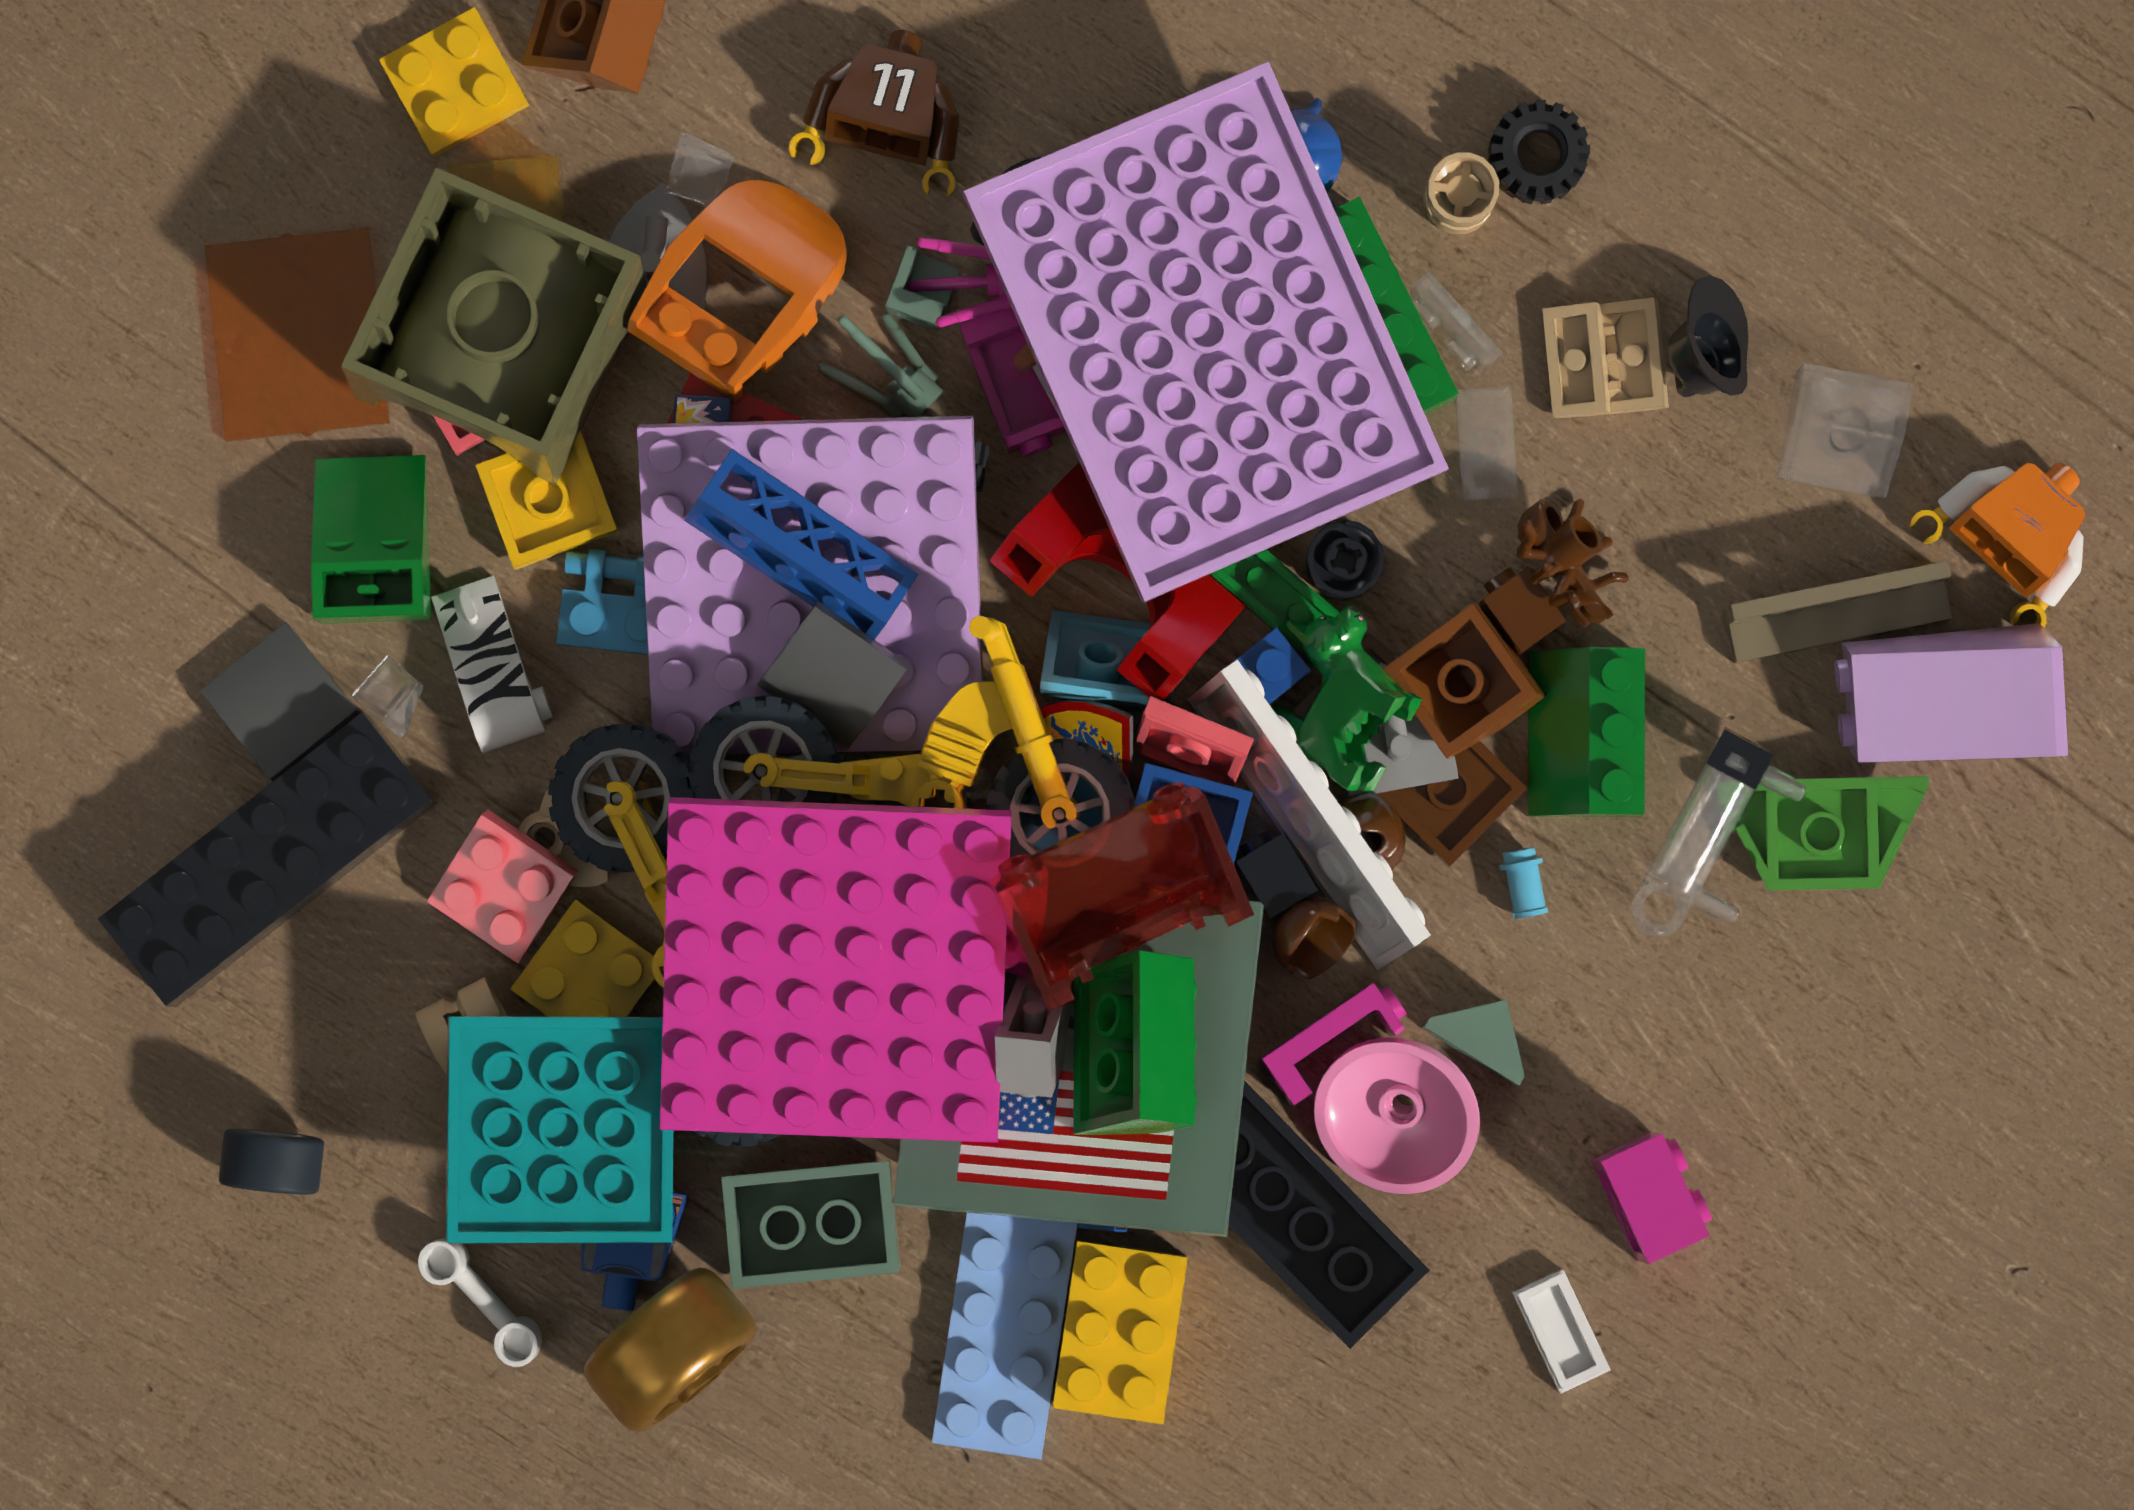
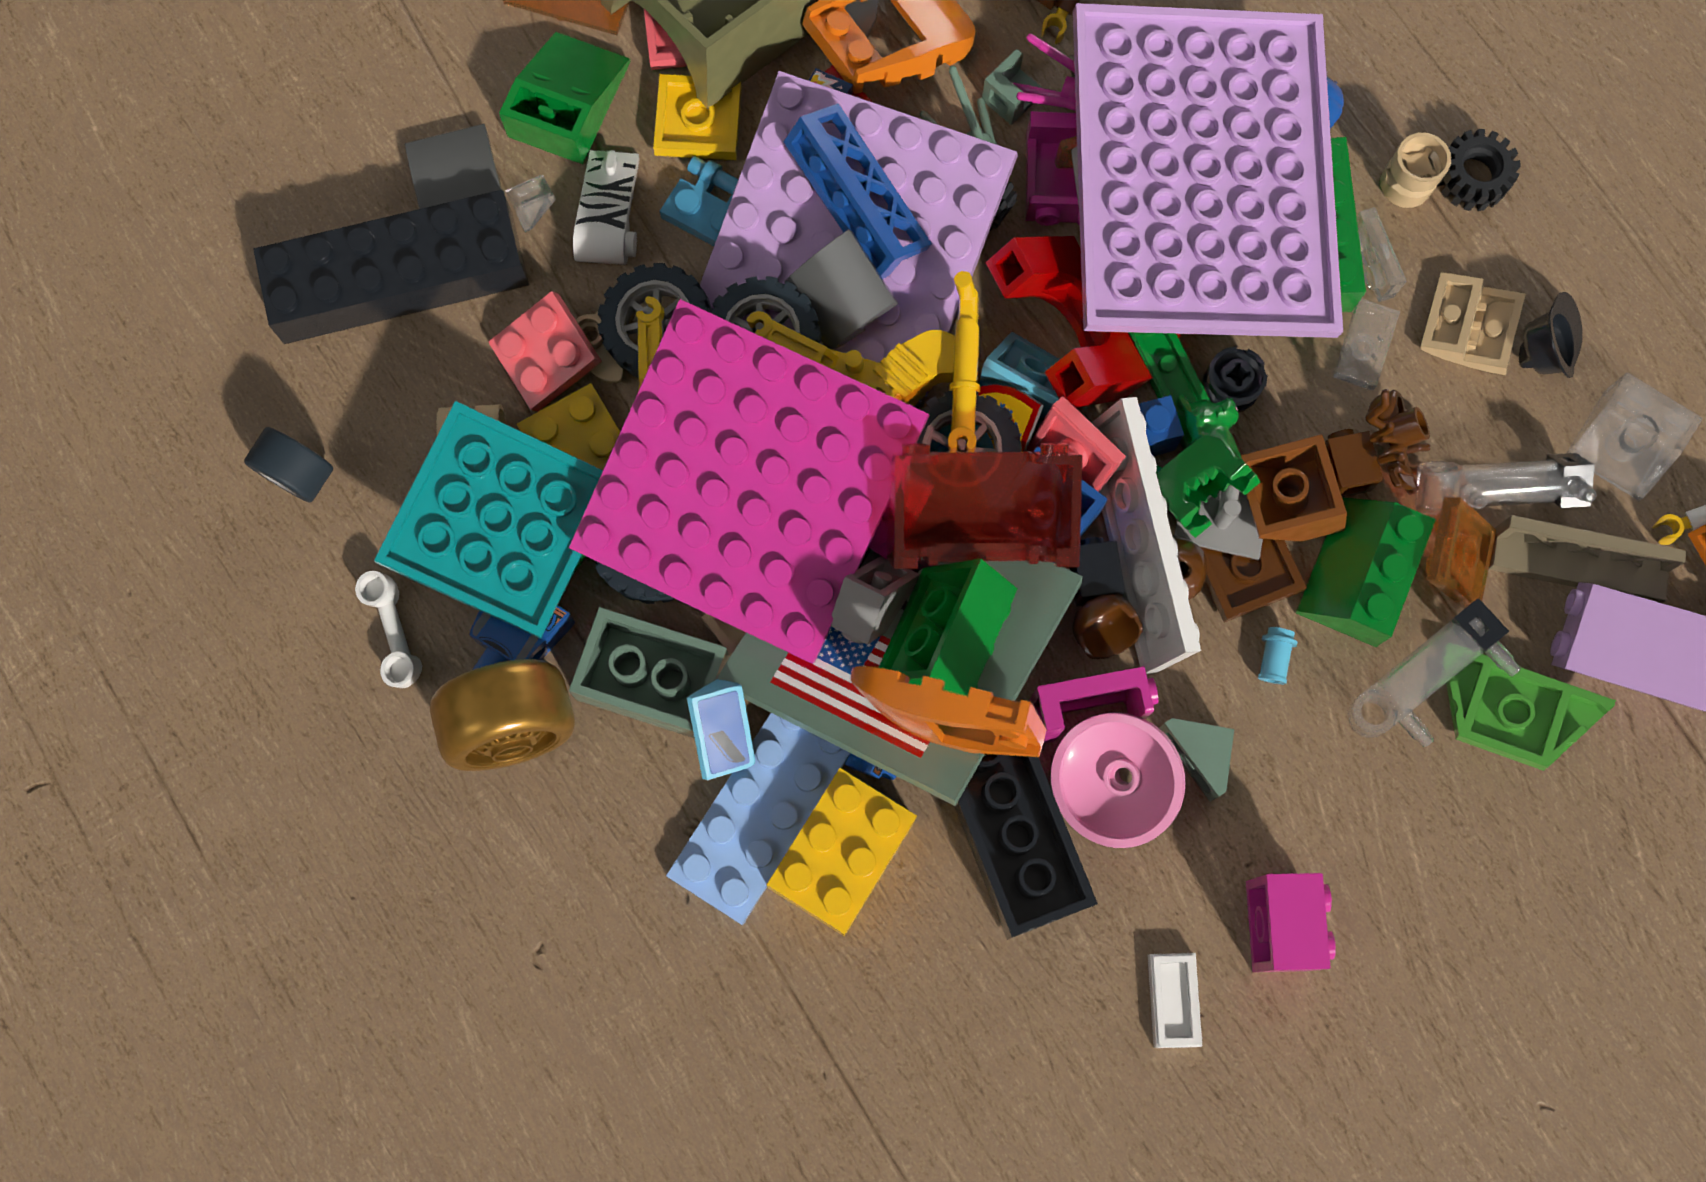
camera: 25 degrees right, 10 degrees down
none -> slope [687,679,755,780]
none -> orange slope [850,666,1047,757]
none -> clear piece [1415,453,1597,515]
none -> clear orange plate [1426,497,1496,609]

